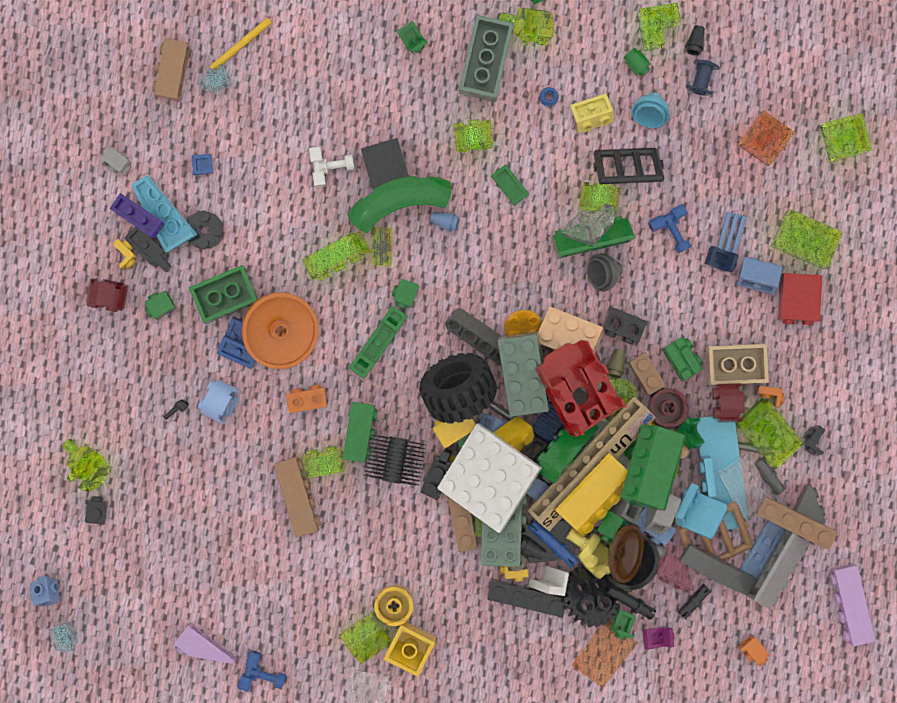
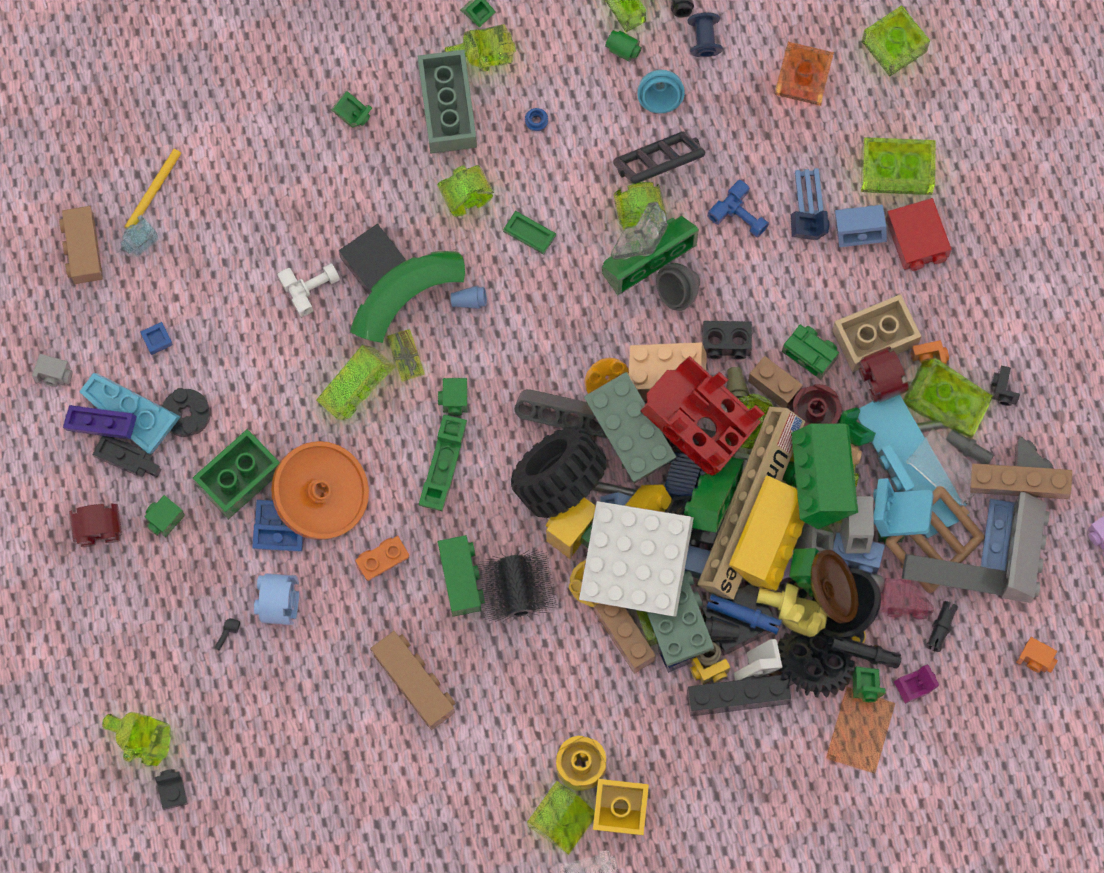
camera: 20 degrees left, 15 degrees down
yellow bracket [113,239,138,270] -> none
clear neon green brick [302,446,345,479] -> none
black hinge [420,448,453,500] -> none
light yellow bracket [570,93,614,133] -> none

